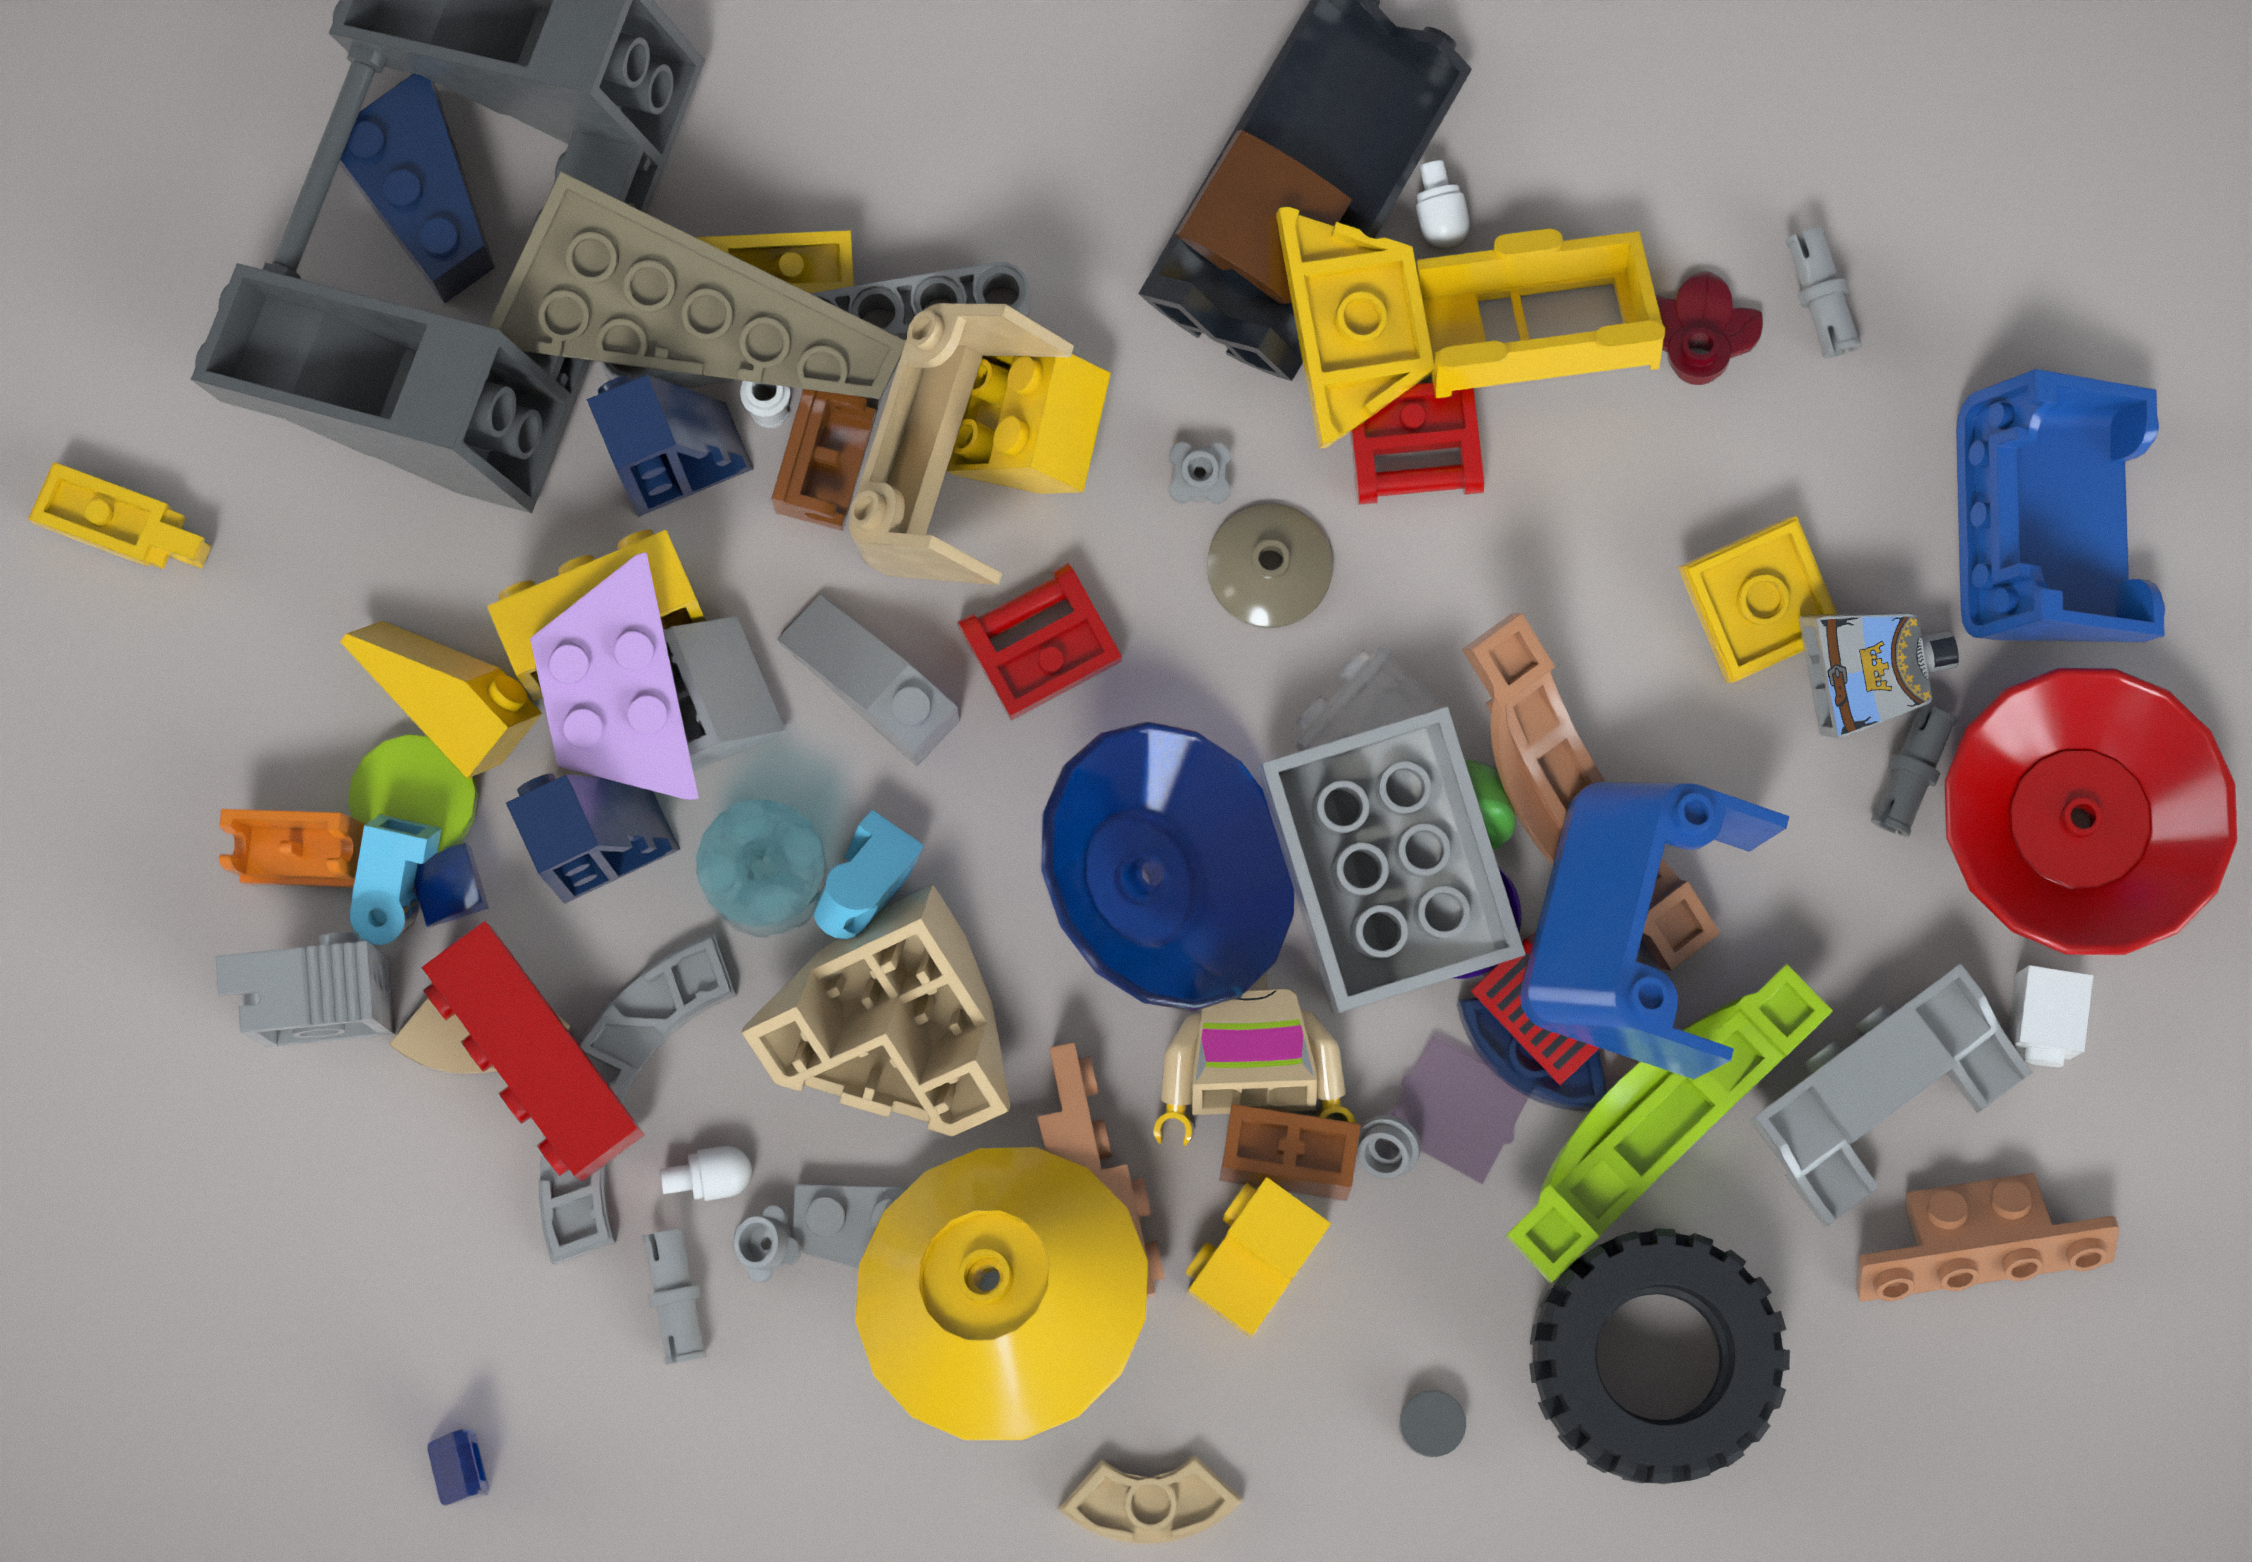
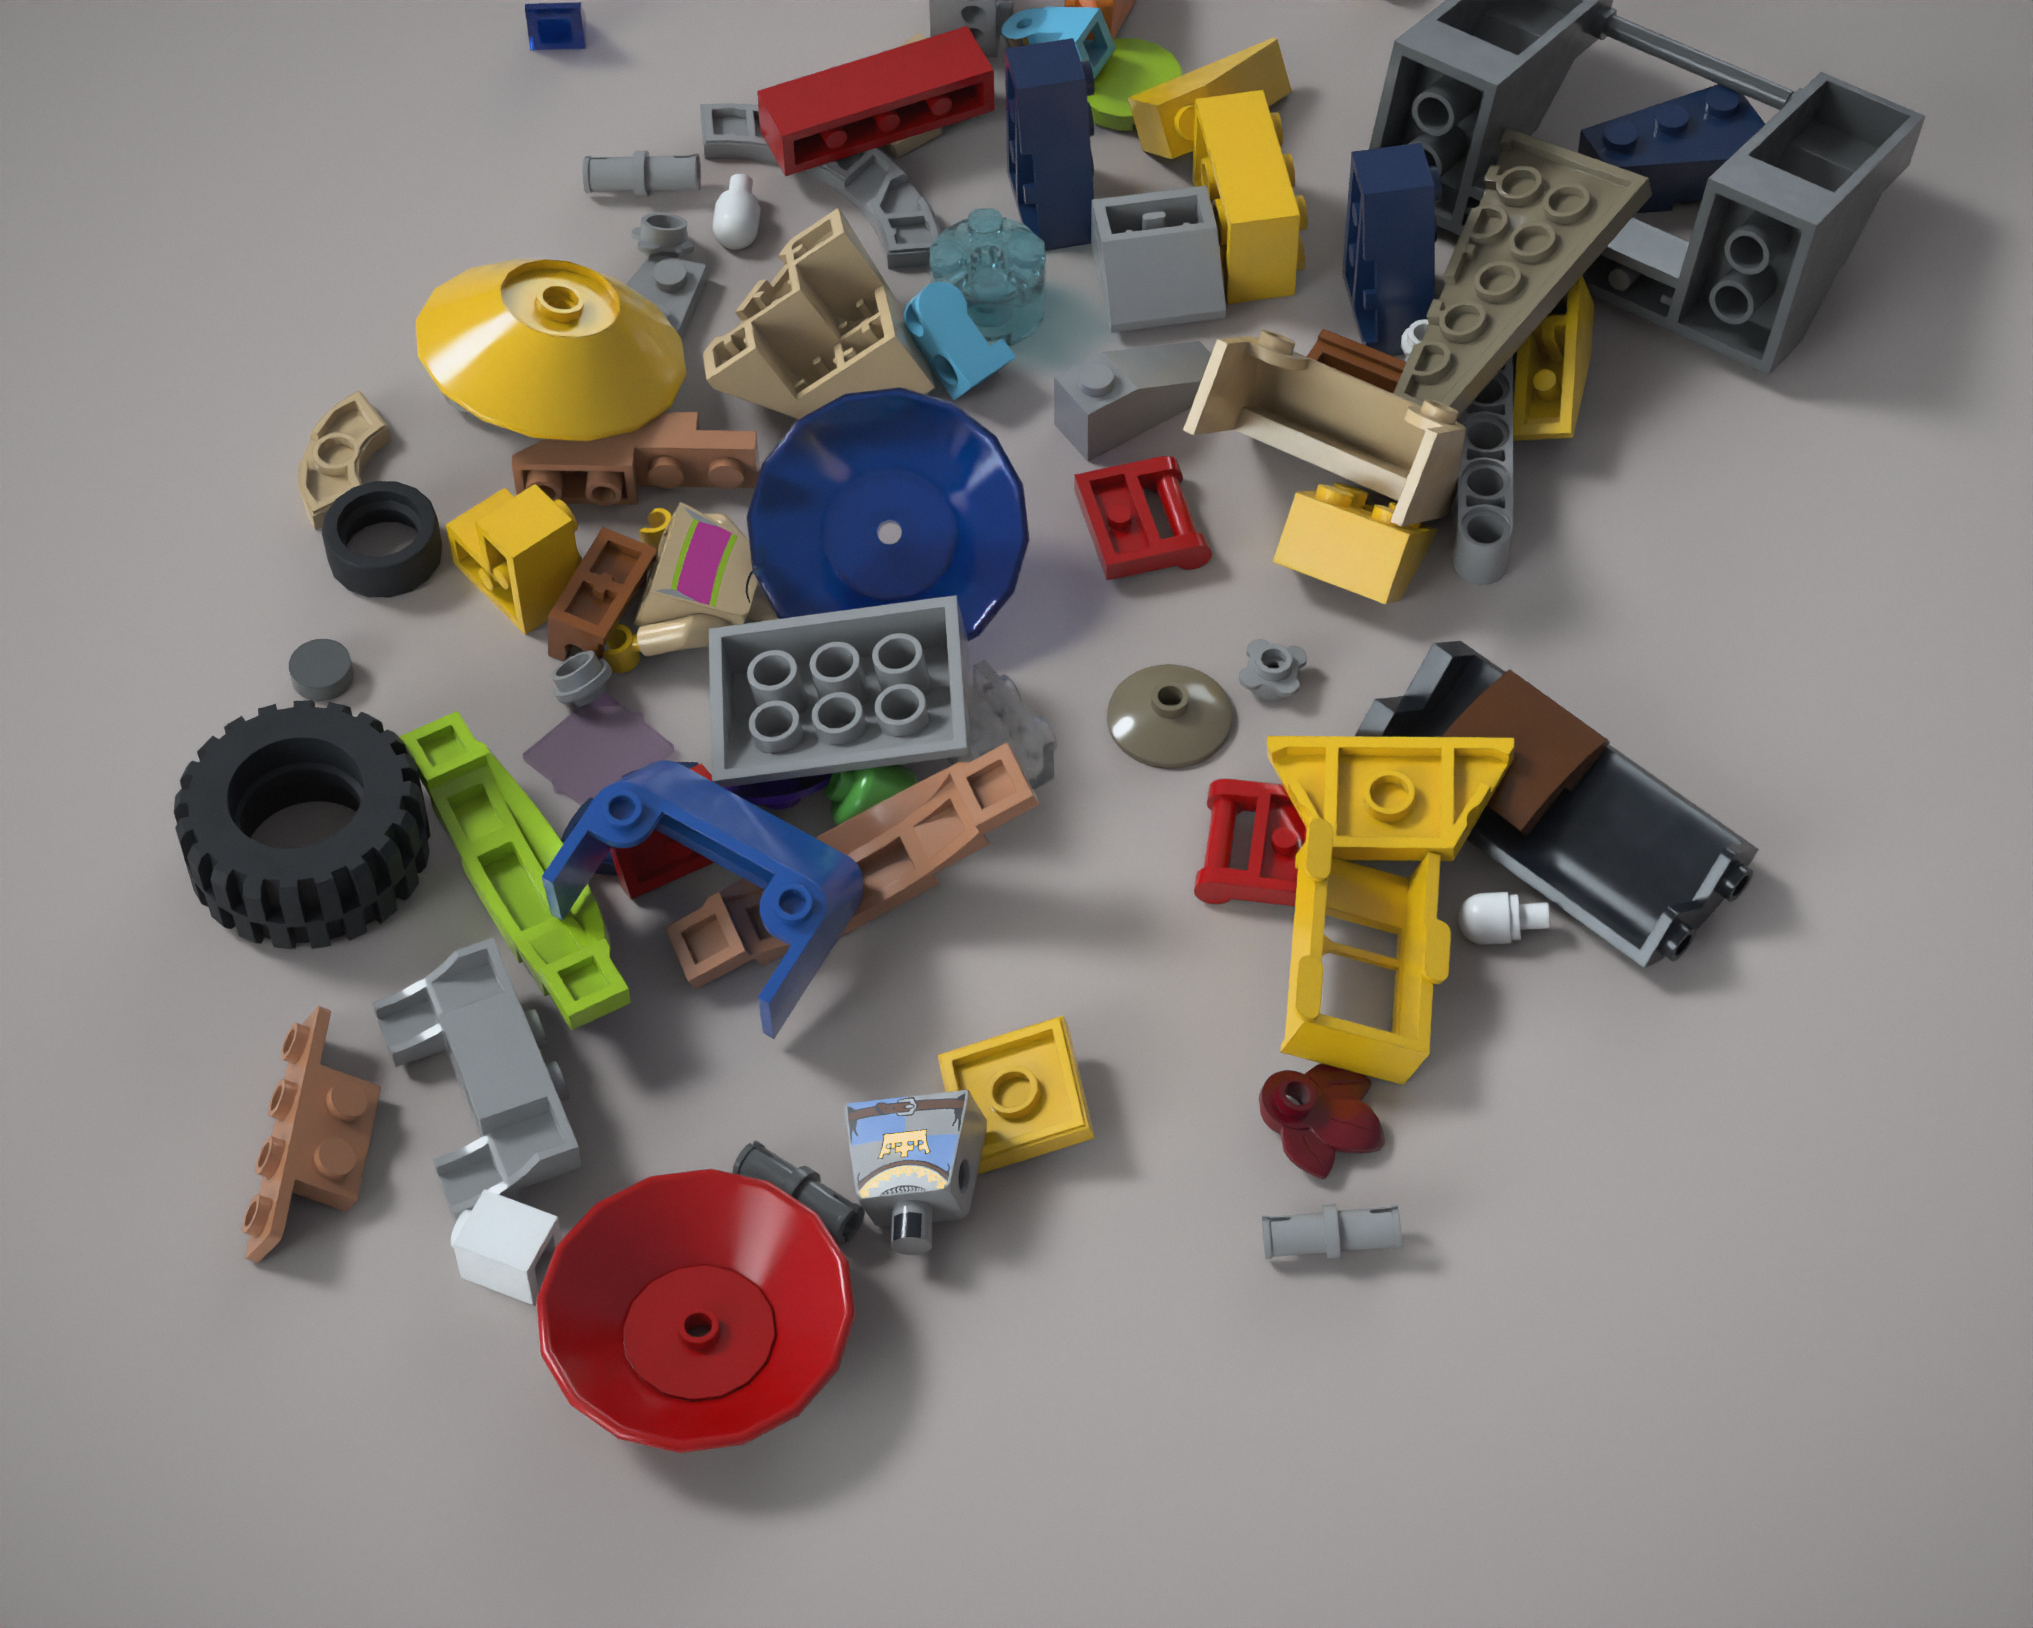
camera: 105 degrees right, 25 degrees down
lavender wing [530,552,699,800] -> none
blue windscreen [1956,369,2165,642] -> none
none -> black tyre [322,481,442,598]

